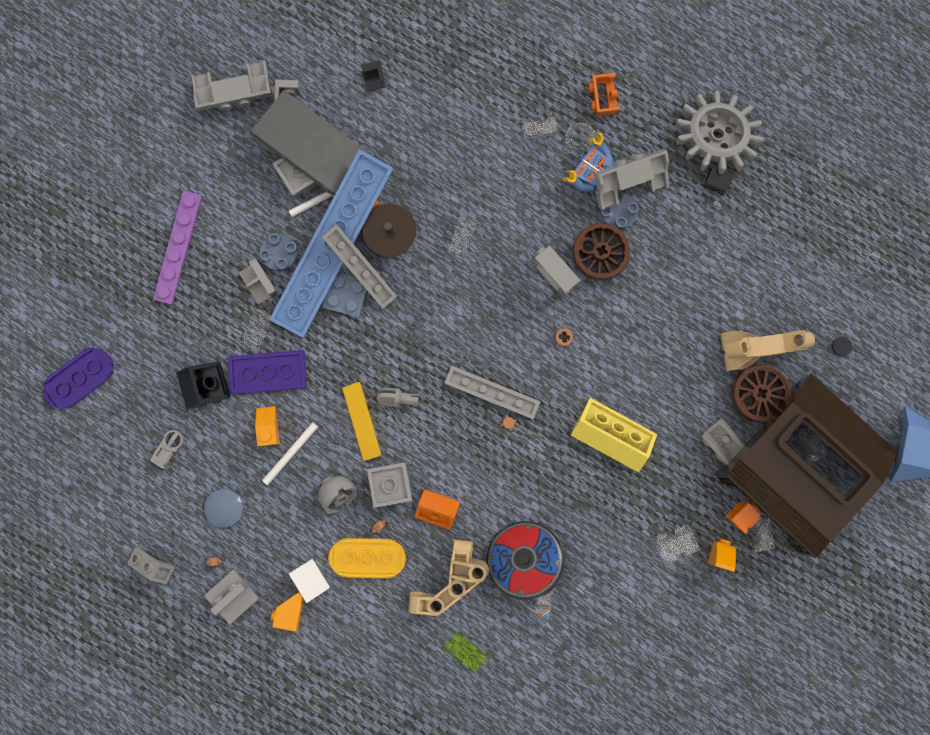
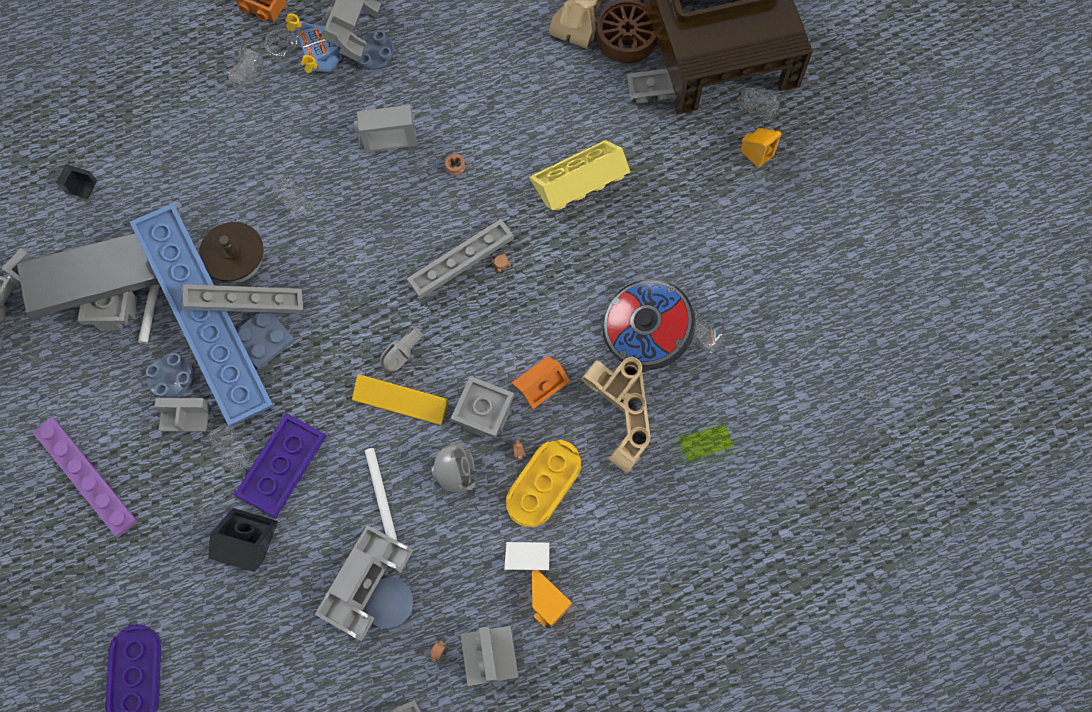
camera: 55 degrees left, 15 degrees down
light grey piece [150,430,184,469] -> none
light orange slope [255,406,280,447] -> none
reddish brown piece [572,223,630,281] -> none
clear brick [653,526,700,565] -> none
orange window [726,500,760,534] -> none
none -> light grey bracket [315,525,413,641]

